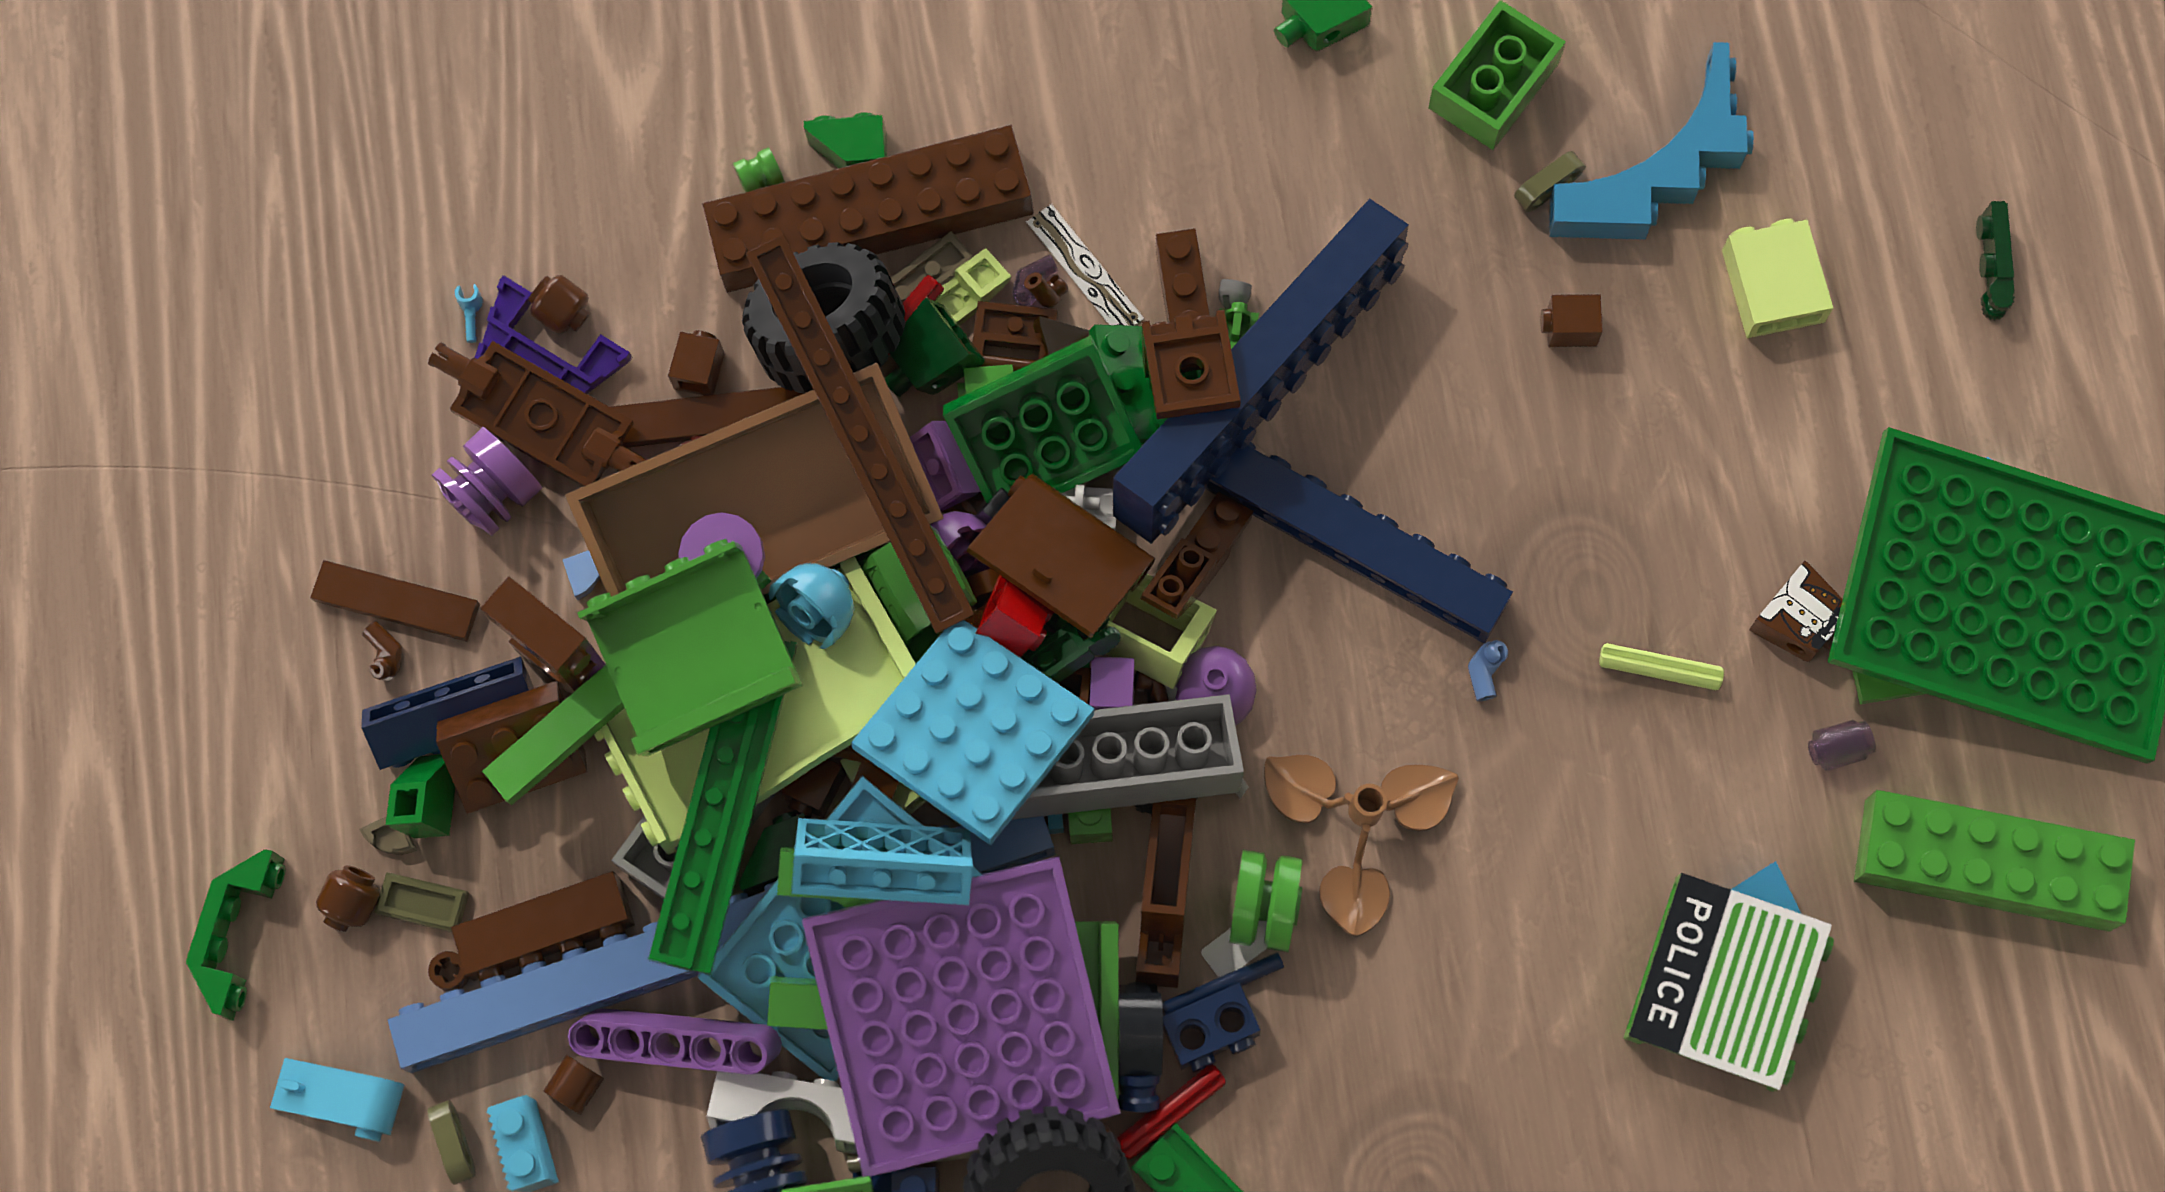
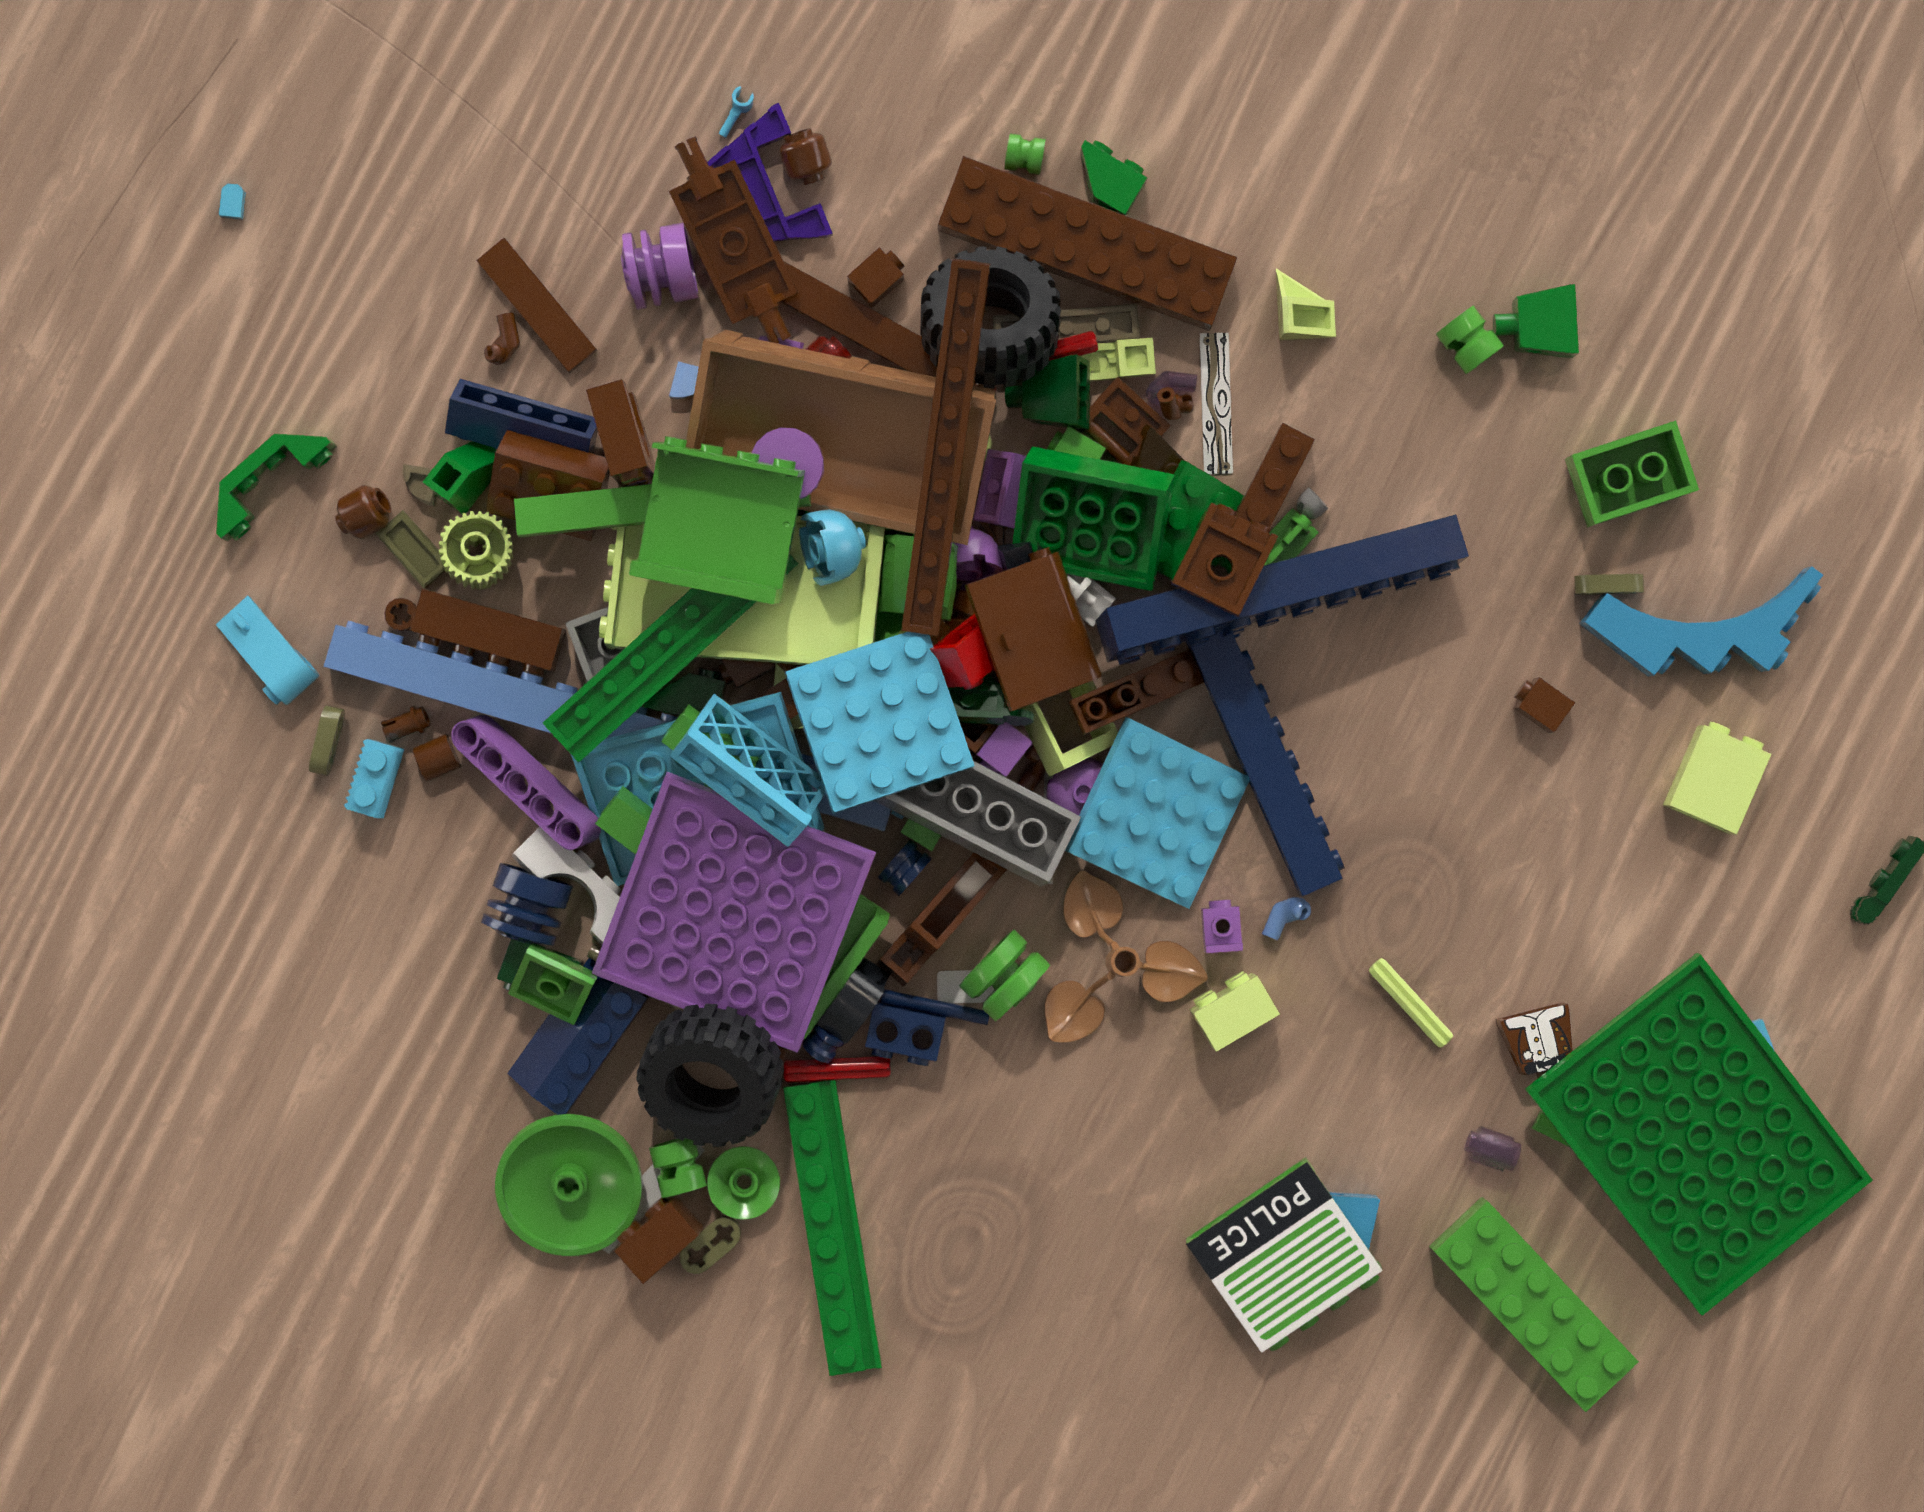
camera: 30 degrees right, 15 degrees up
none -> medium azure piece [219,183,246,220]
none -> reddish brown pin [381,706,431,743]
none -> yellowish green brick [439,511,513,590]
none -> dark blue wheel [878,839,932,896]
none -> medium azure plate [1065,717,1250,909]
none -> yellowish green brick [1189,971,1280,1052]
none -> medium lavender brick [1201,900,1243,953]
none -> yellowish green slope [1276,269,1336,340]
none -> bright green wheel [1436,305,1504,374]

